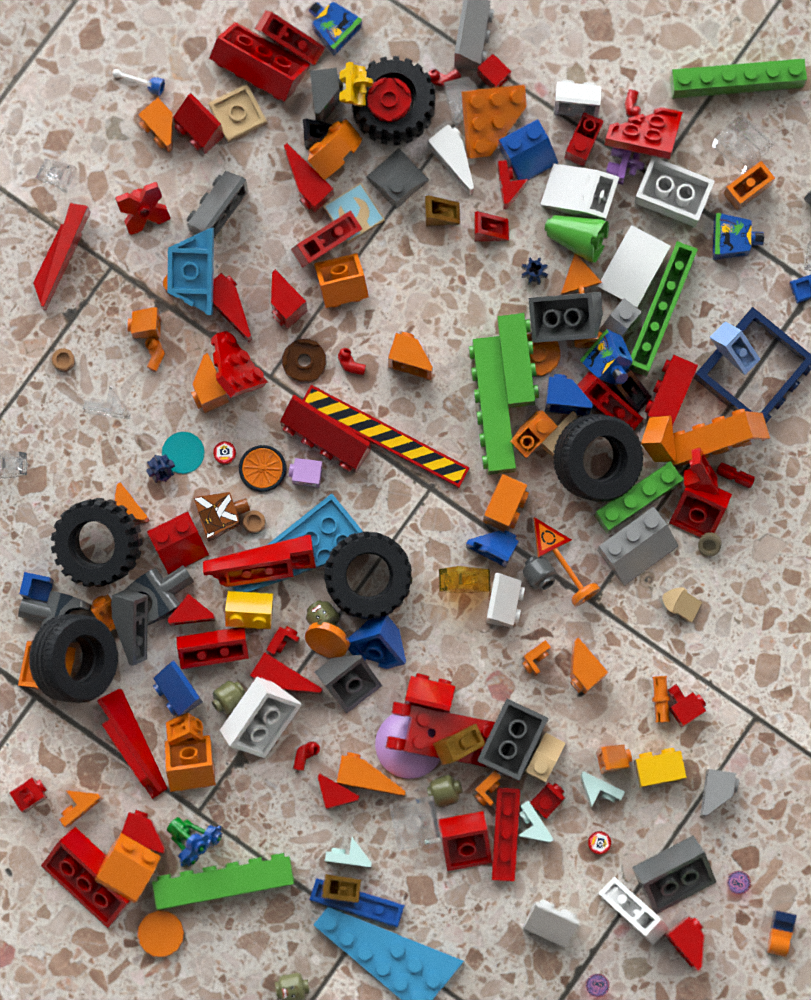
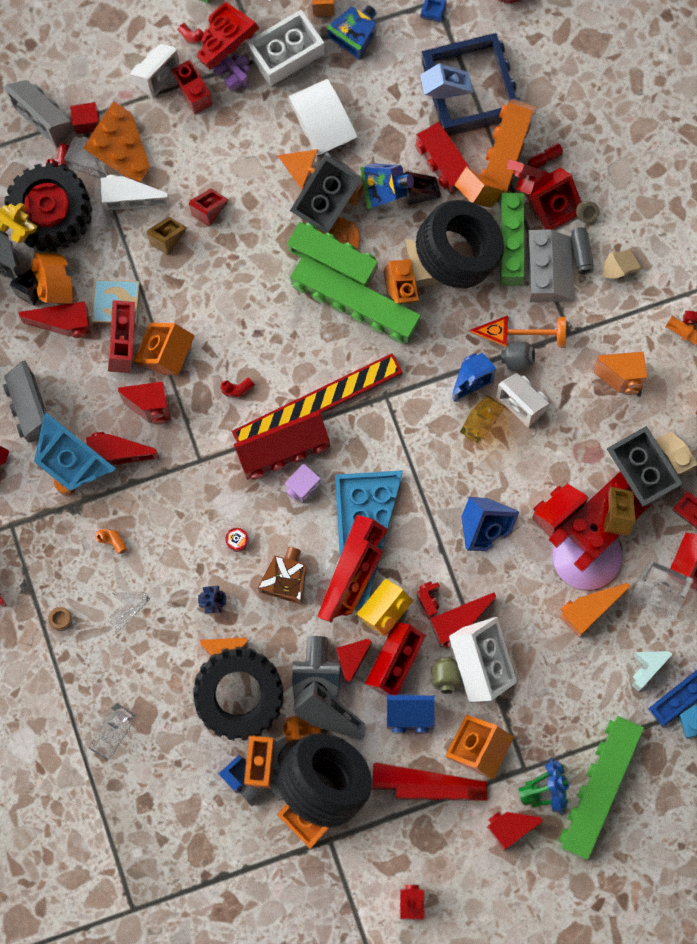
camera: 50 degrees left, 5 degrees down
red slope [41,827,132,928] -> none
orange slope [59,790,103,828] -> none
orange slope [95,833,161,903] -> none
orange slope [127,307,161,339] -> none
orange tile [137,910,184,957] -> none
red slope [147,511,209,575] -> none
teal sticker [162,432,205,474] -> none
orange bracket [166,713,203,745] -> none
orange slope [191,353,229,413] -> none
red plate [211,330,268,398] -> none
orange wheel [239,445,286,492] -> none
medium nougat tile [243,510,266,534] -> none
reddish brown tile [282,339,326,383] -> none
red arm [293,741,320,771] -> none
orange tile [305,622,350,658] -> none
olive head [306,600,340,627] -> none
dark grey slope [315,655,382,714] -> none
red slope [318,773,360,810] -> none
pearl gold slope [322,874,361,903] -> none
black tyre [324,531,413,620] -> none
dark grey slope [366,148,429,209] -> none
orange slope [388,332,433,380] -> none
olive head [427,774,463,808] -> none
orange bracket [474,771,501,807] -> none
orange brick [483,474,529,531] -> none
red slope [497,160,528,210] -> none
blue slope [498,119,559,180] -> none
dark blue gear [521,257,548,285] -> none
orange bracket [522,640,551,676] -> none
white slope [541,164,619,221] -> none
bright green cone [545,215,609,263] -> none
blue slope [545,374,593,416] -> none
red slope [577,371,644,430] -> none
light grey slope [599,298,641,337] -> none
bright green brick [629,241,698,377] -> none
none -> orange brick [244,736,276,789]
none -> dark grey piece [571,227,594,274]

